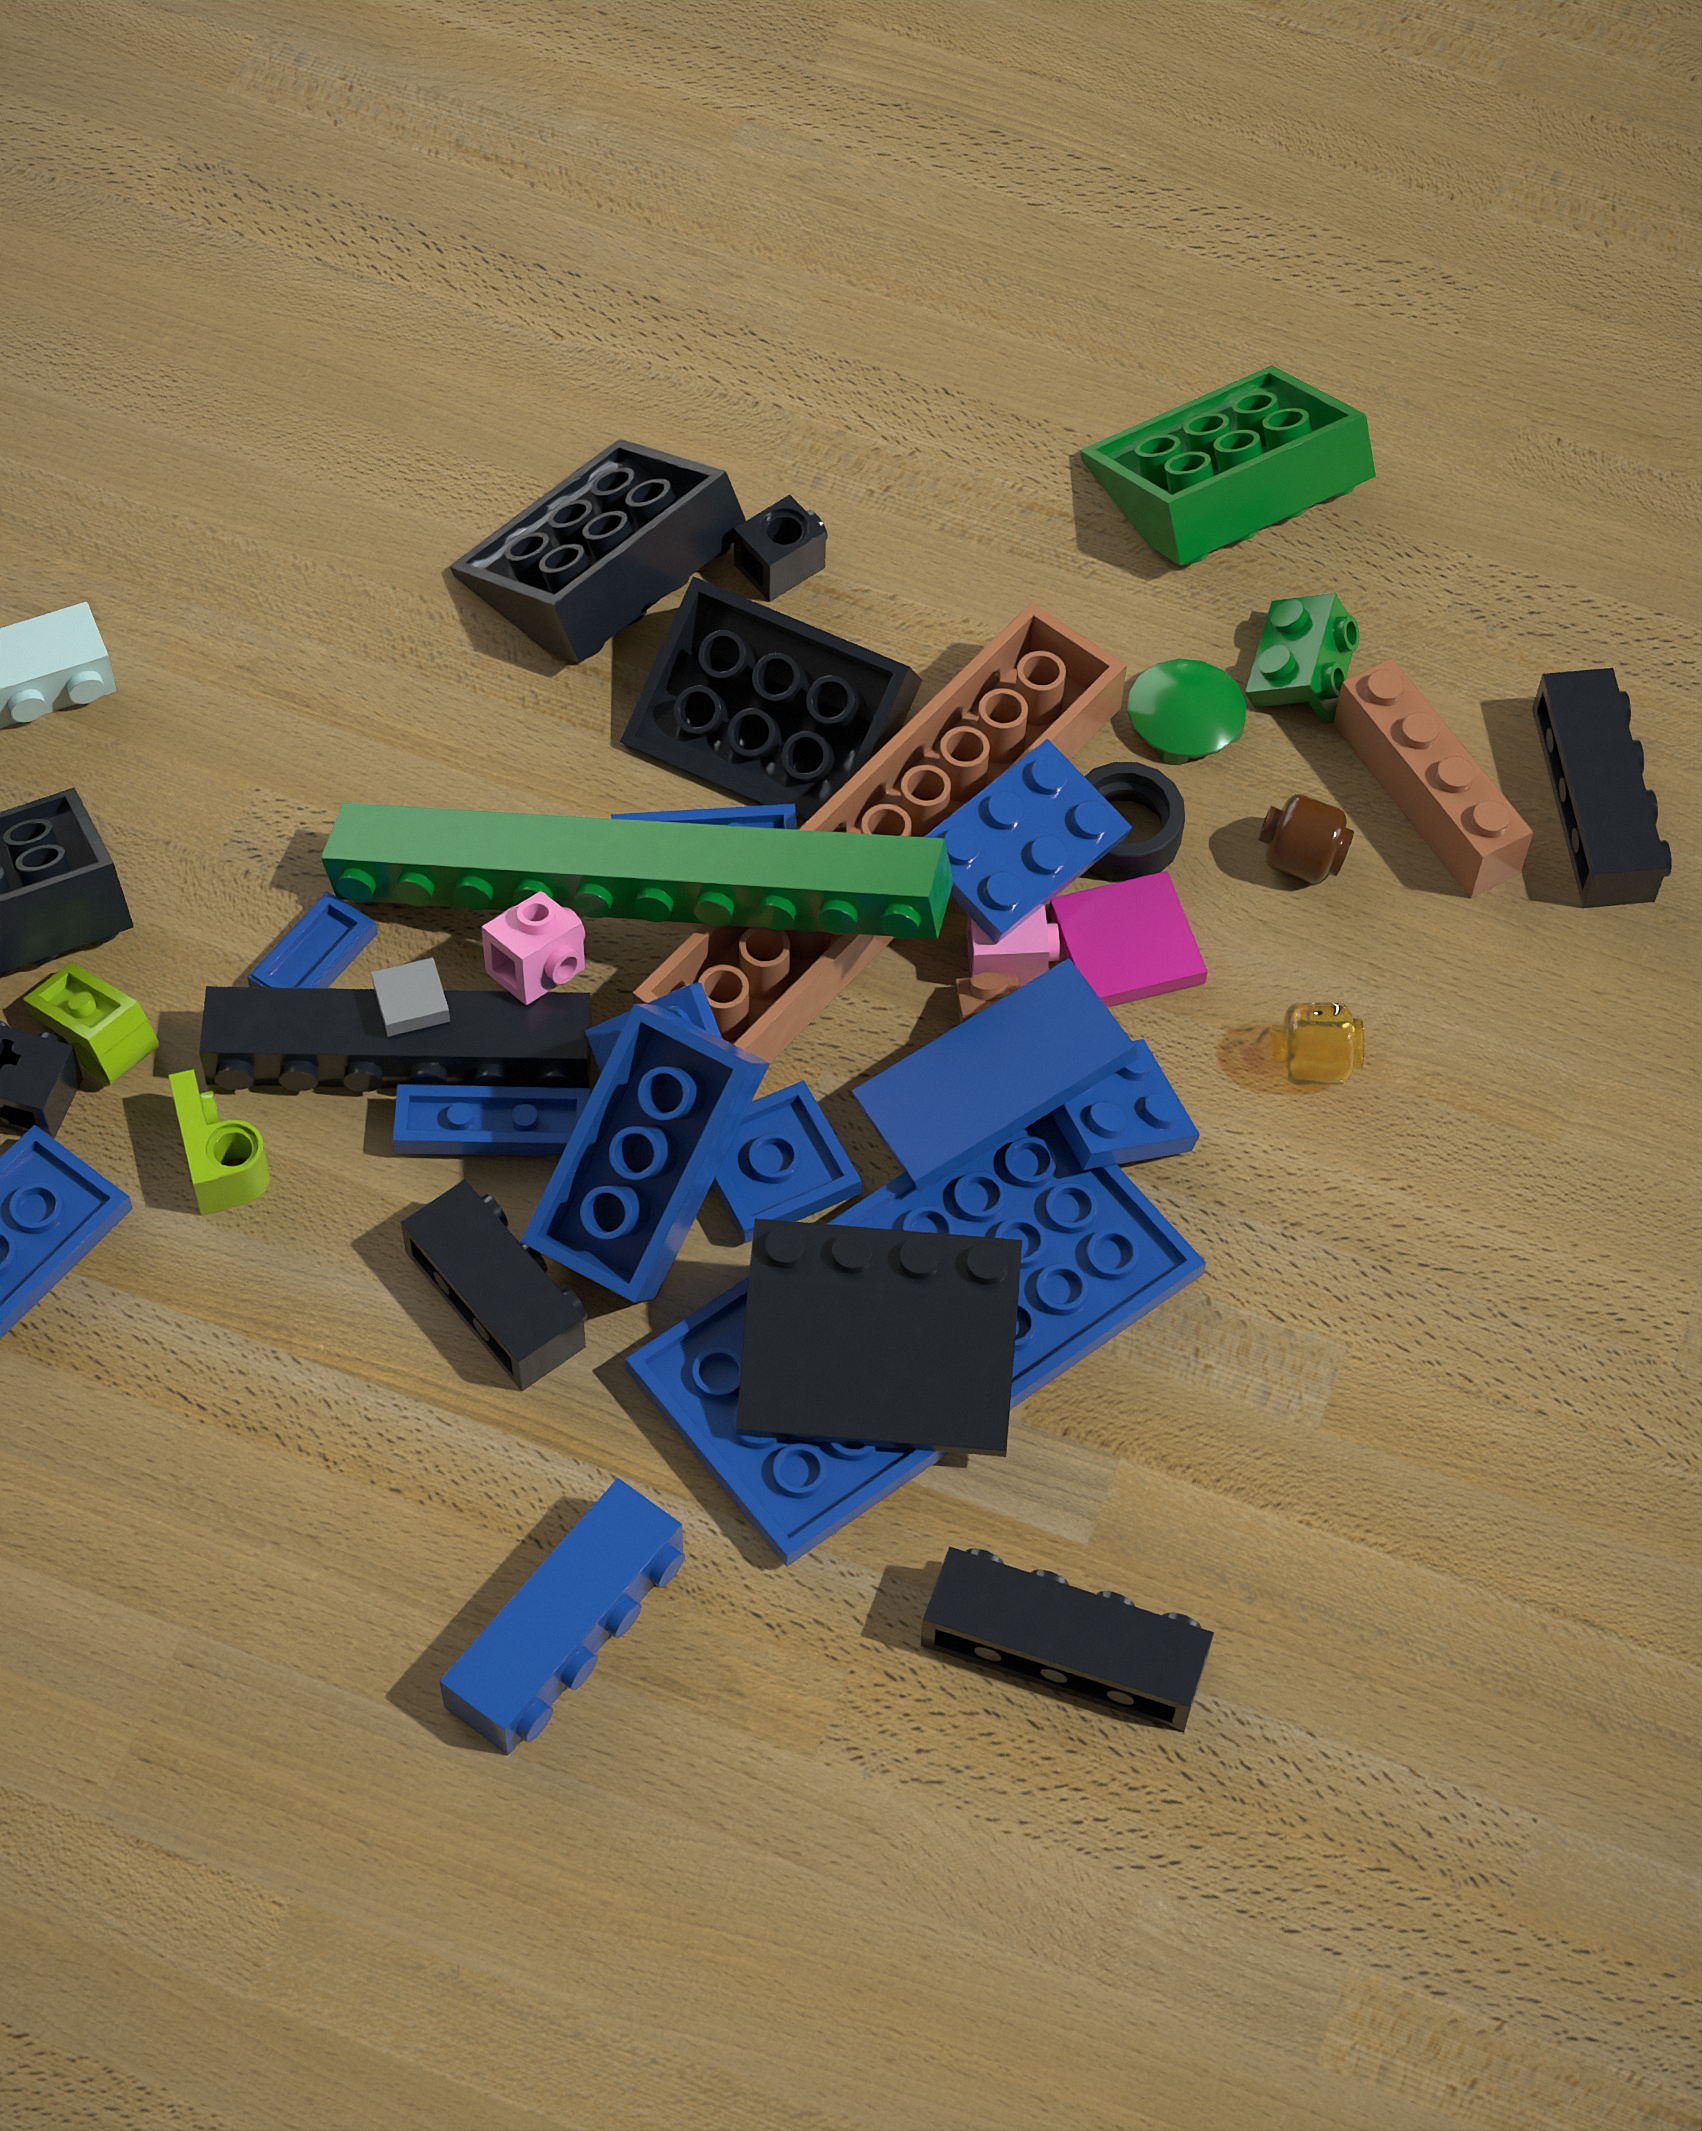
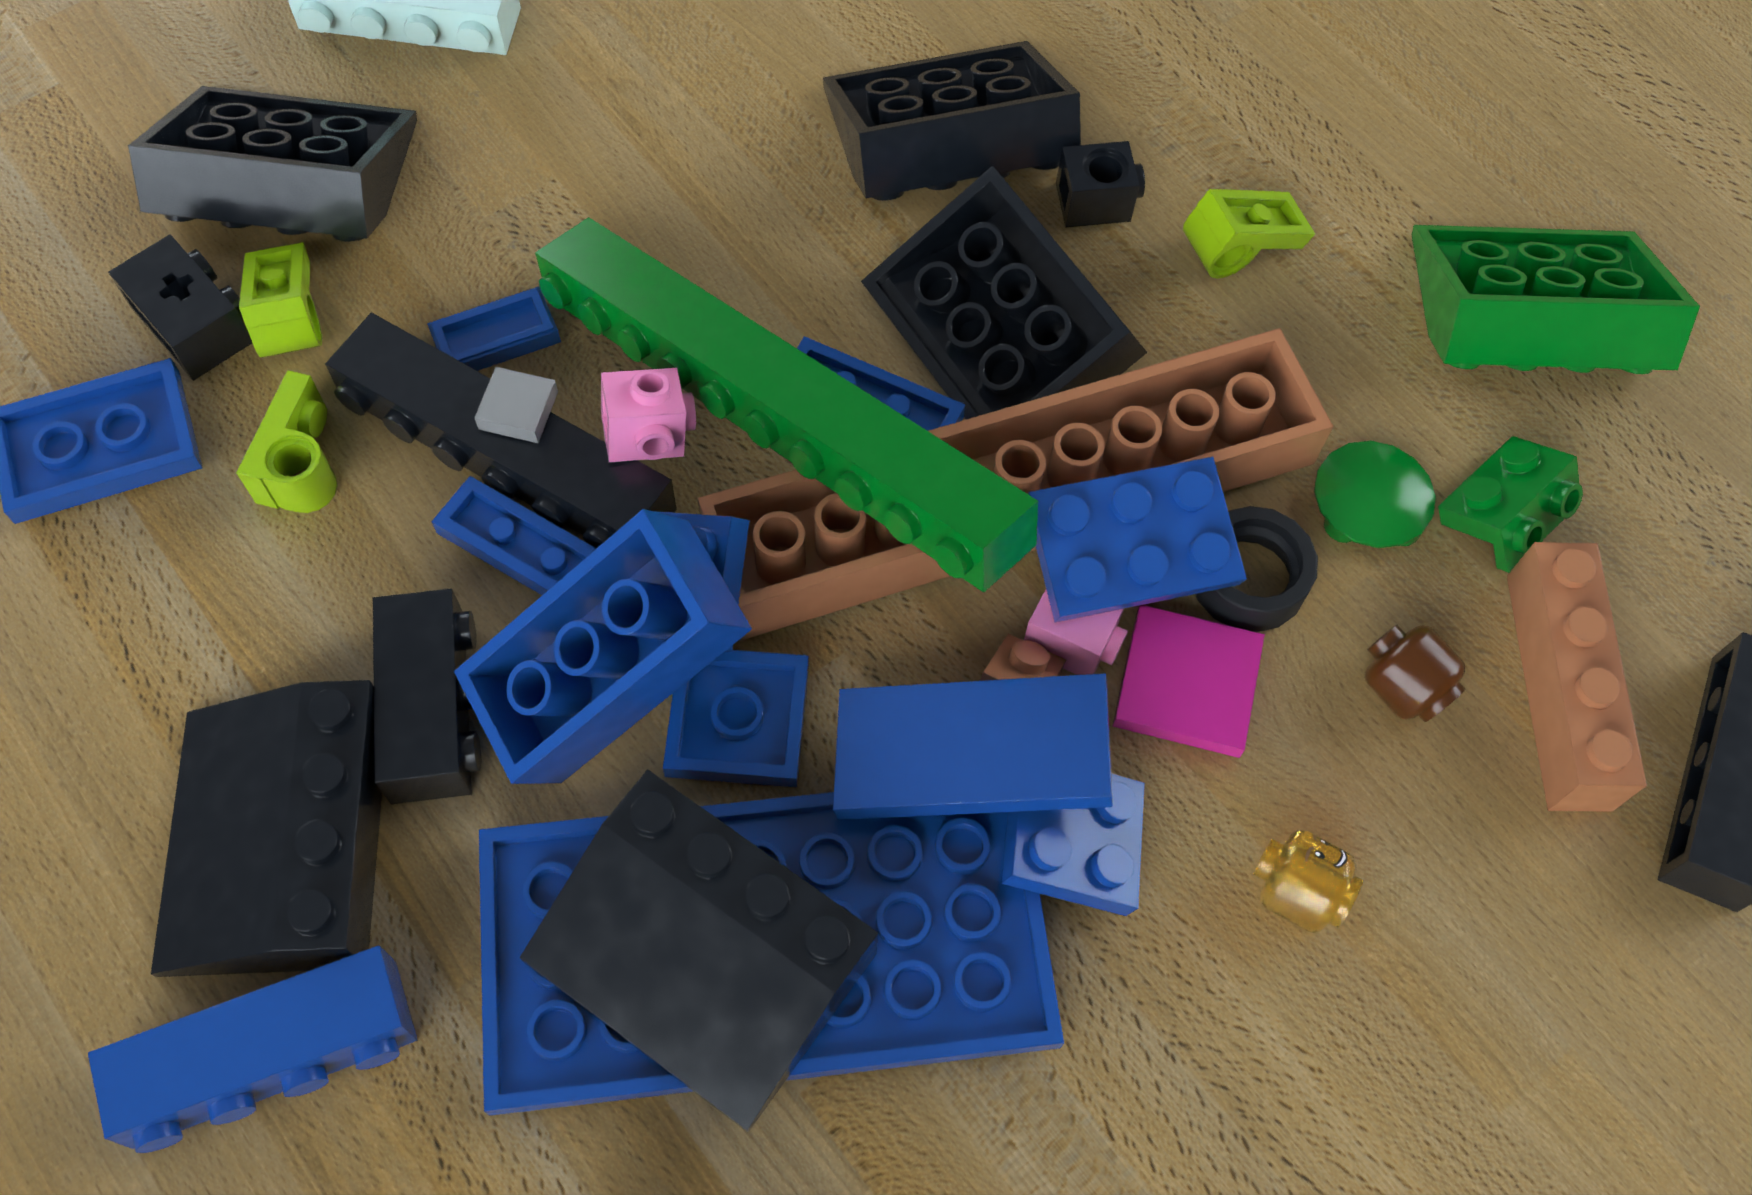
camera: 30 degrees right, 5 degrees up
none -> black slope [151,680,382,977]
none -> lime plate [1183,189,1315,279]

